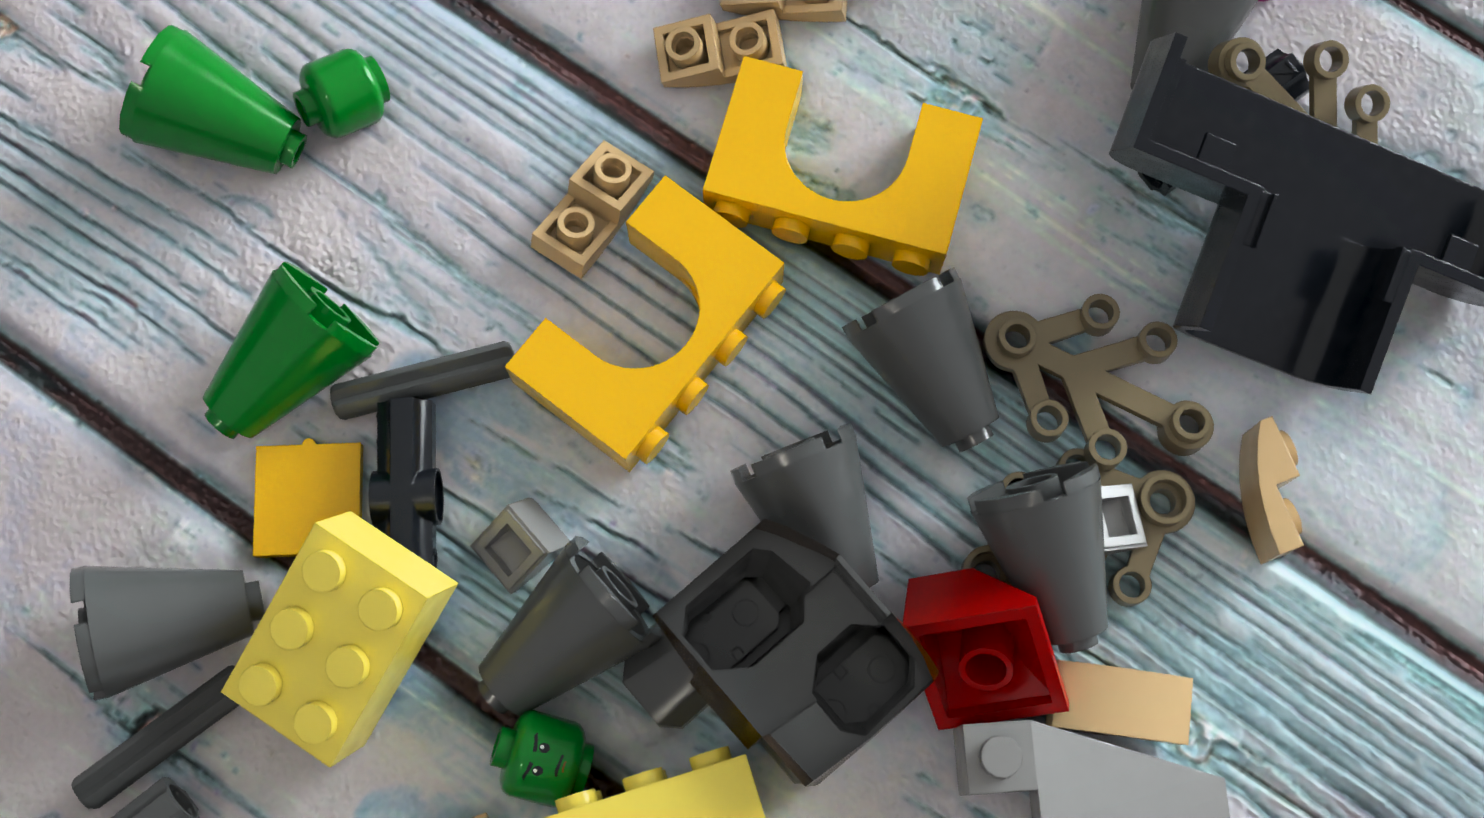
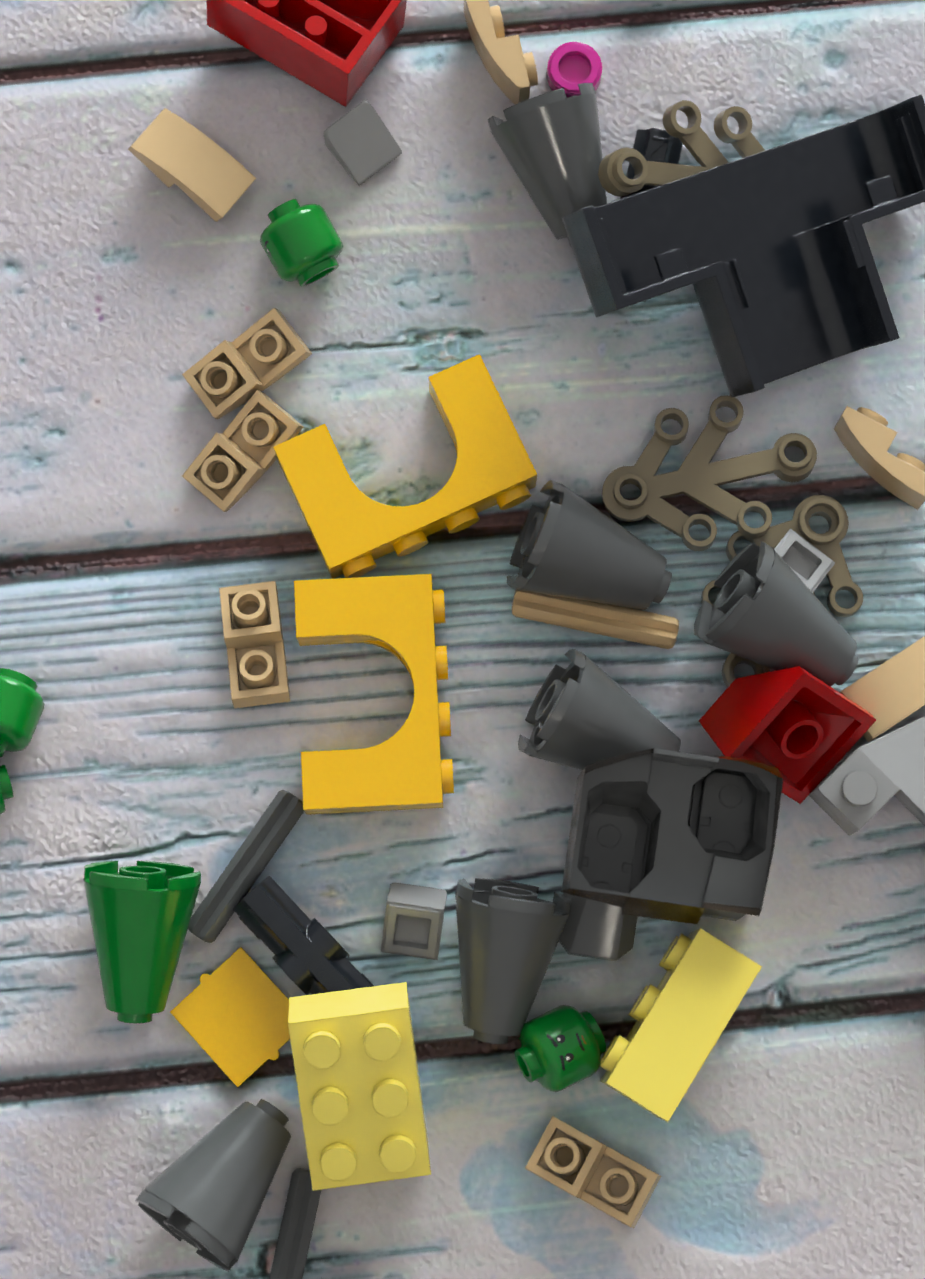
camera: 40 degrees left, 5 degrees up
none -> tan axle [512,589,679,649]

